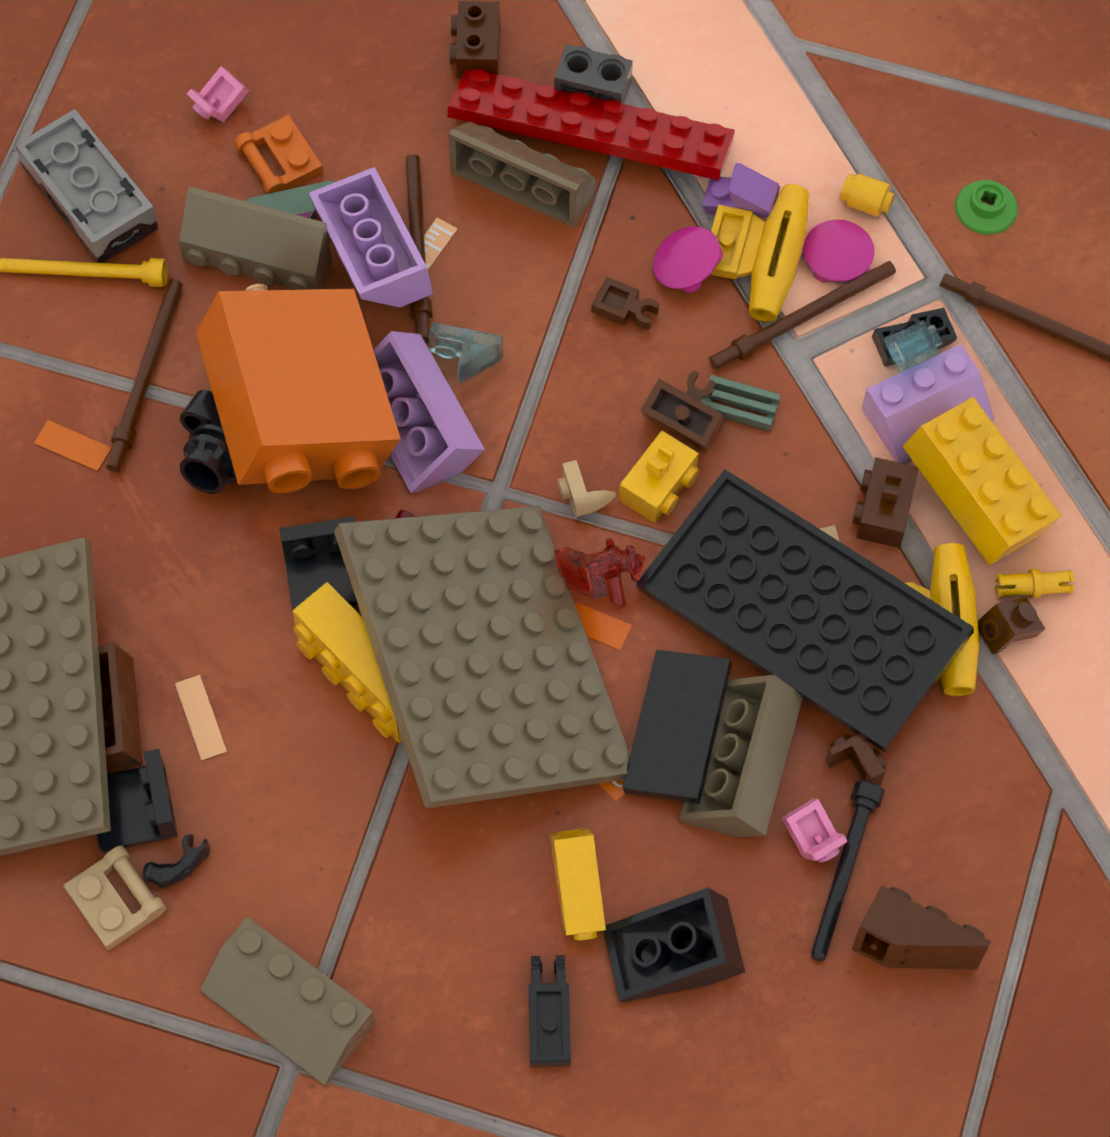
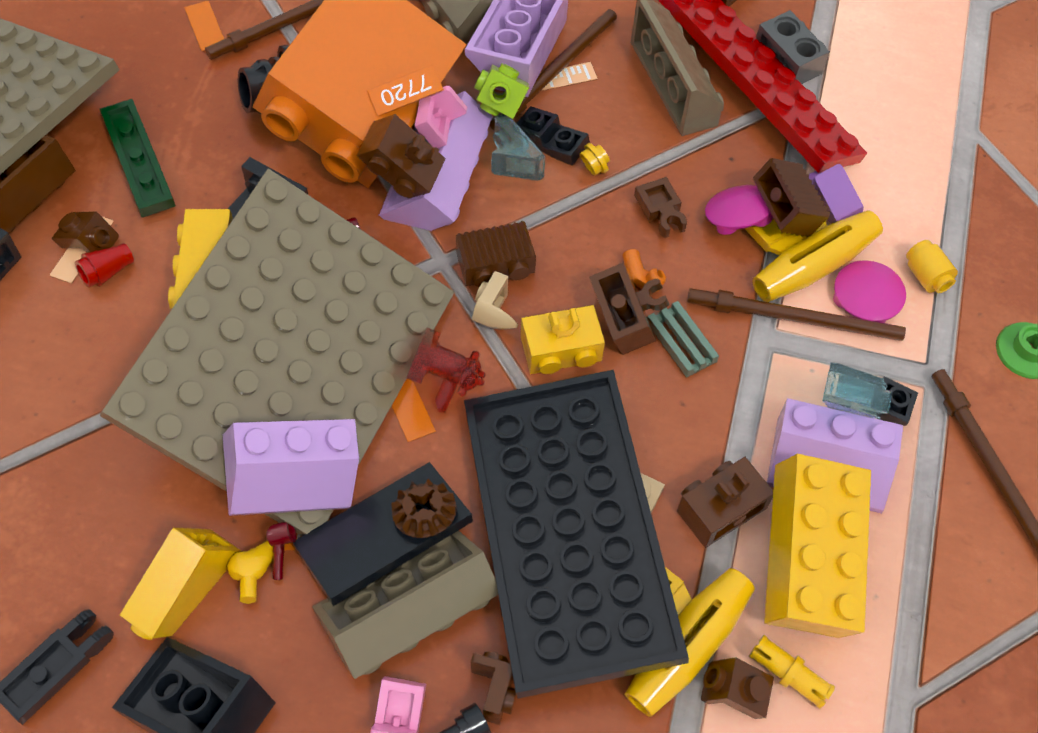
camera: 40 degrees right, 5 degrees down
none -> reddish brown bracket [51,211,119,253]
none -> red cone [75,243,134,287]
none -> dark green plate [100,99,176,218]
none -> lavender slope [223,419,359,516]
none -> yellow animal [227,540,274,604]
none -> dark red hand [266,522,296,580]
none -> reddish brown brick [356,114,446,199]
none -> orange sticker [368,65,444,116]
none -> reddish brown gear [391,478,456,538]
none -> bright pink bracket [415,86,467,148]
none -> reddish brown brick [456,221,536,287]
none -> lime brick [474,63,529,119]
none -> black slope [513,106,590,166]
none -> yellow plate [580,143,610,176]
none -> orange arm [622,249,666,292]
none -> reddish brown brick [753,158,830,237]

